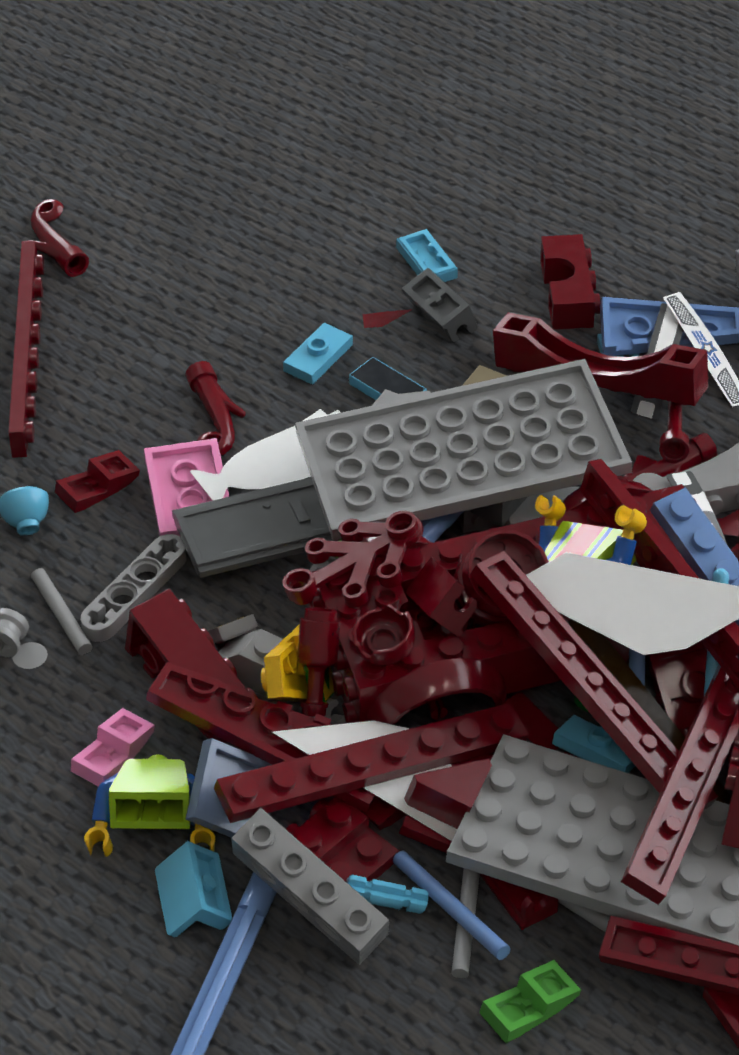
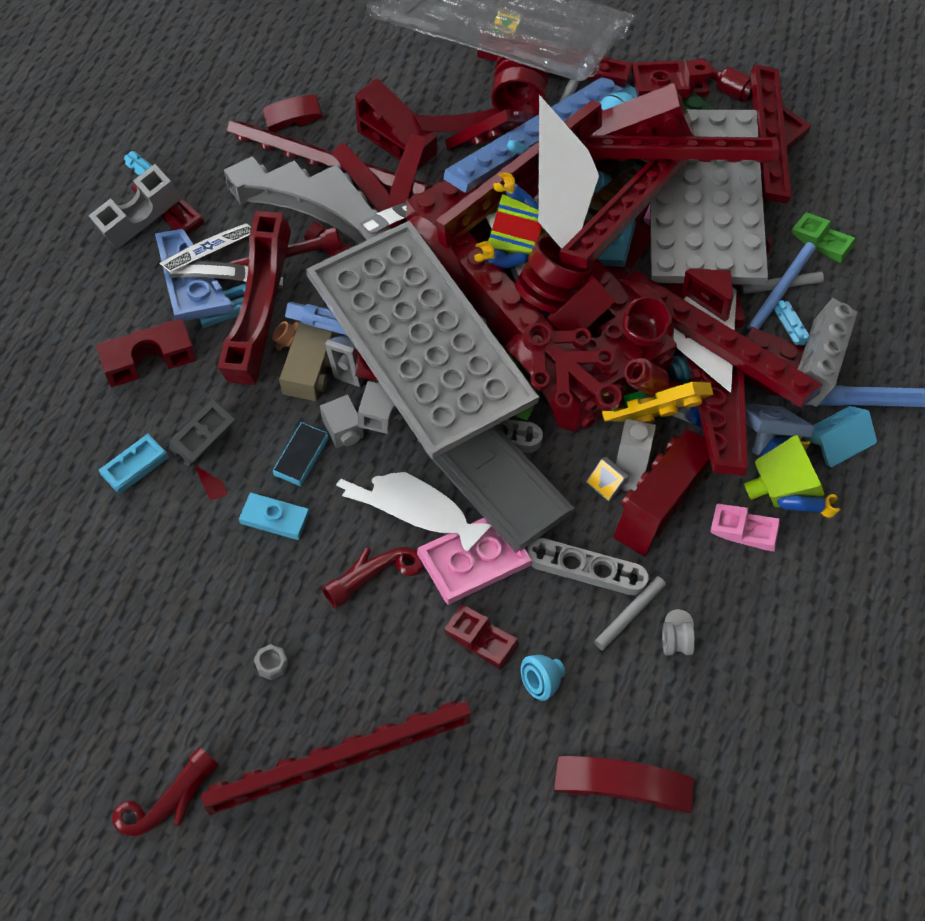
camera: 110 degrees left, 15 degrees up
none -> light grey tile [254,644,288,680]

